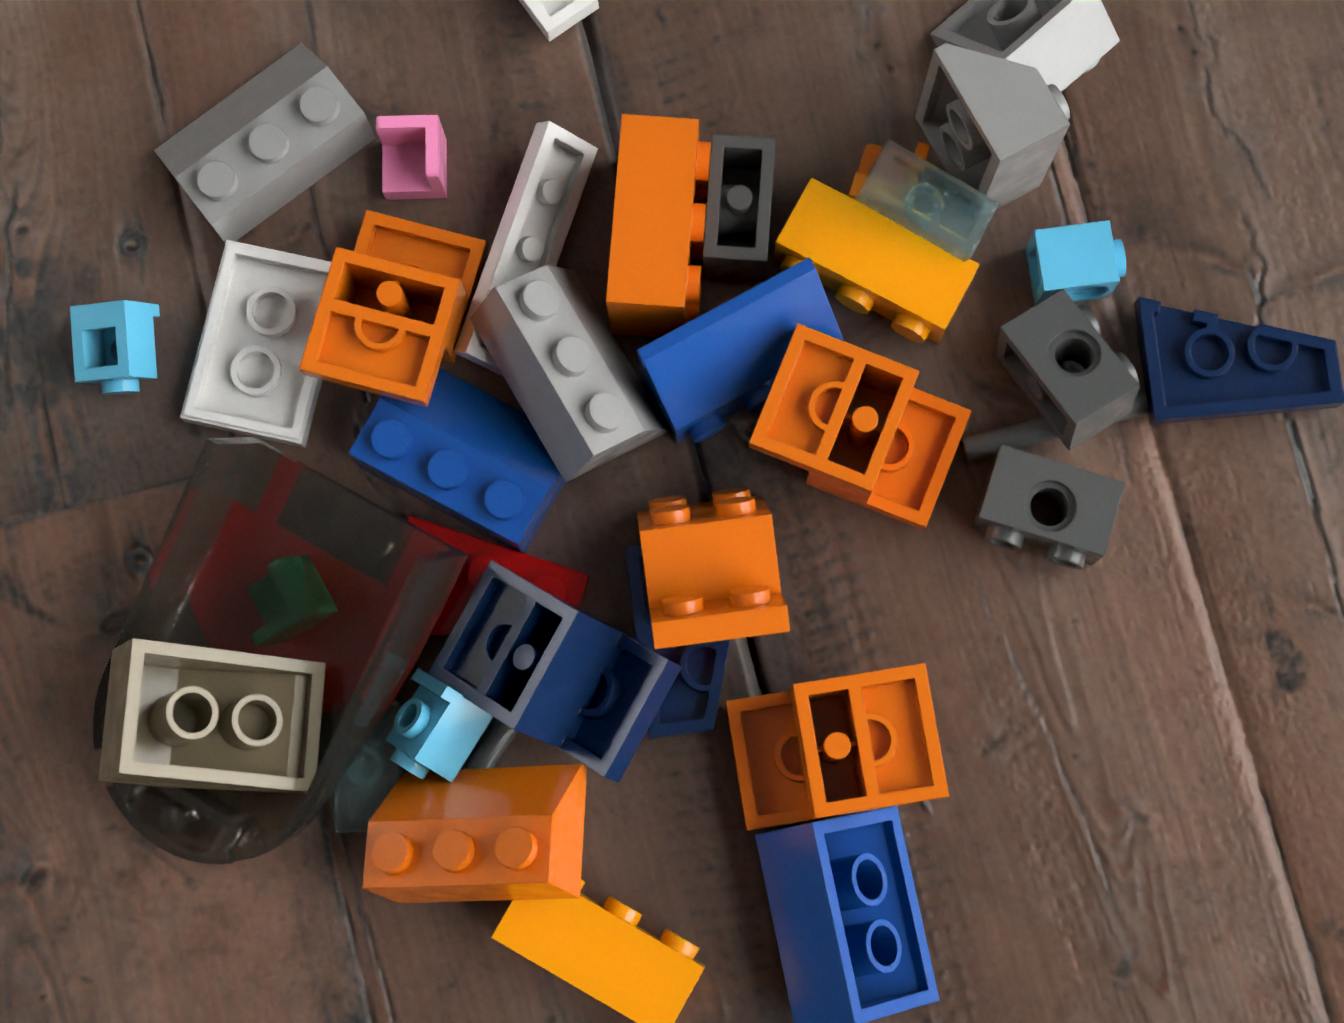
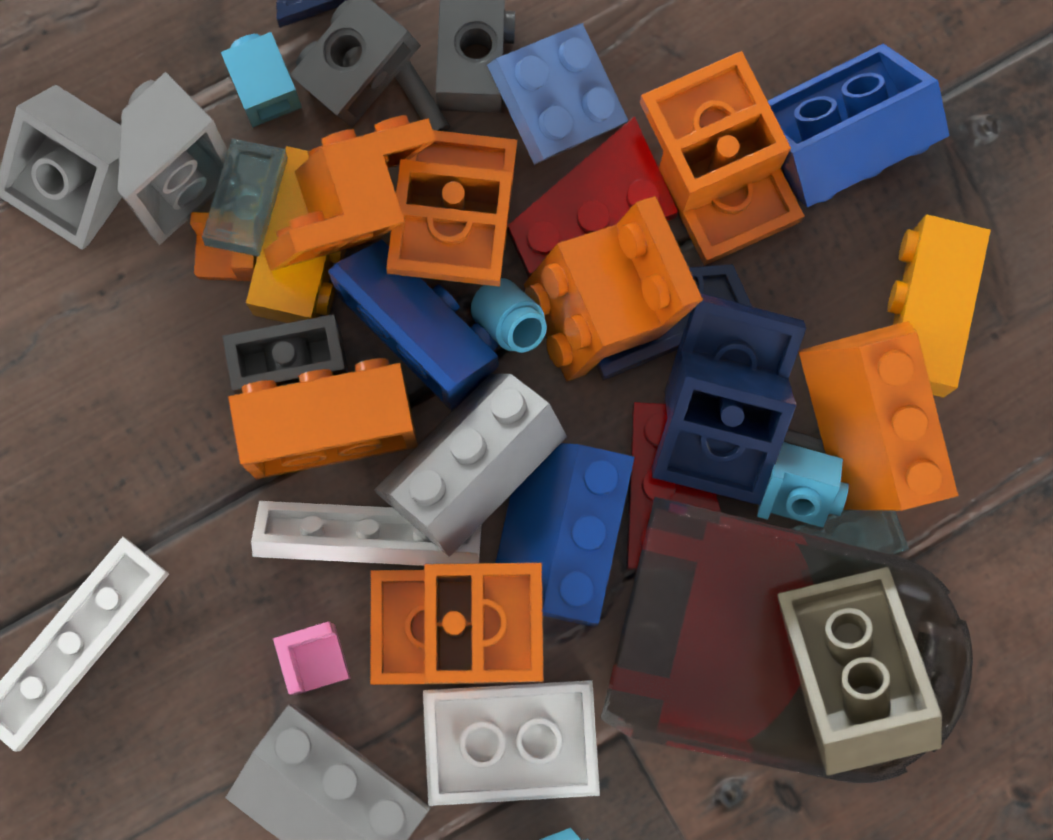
camera: 115 degrees left, 0 degrees up
clear green panel [246,555,338,647] -> none
none -> orange bracket [263,115,436,272]
none -> medium azure brick [471,278,547,353]
none -> medium blue plate [487,23,628,165]
none -> red wing [508,116,679,278]

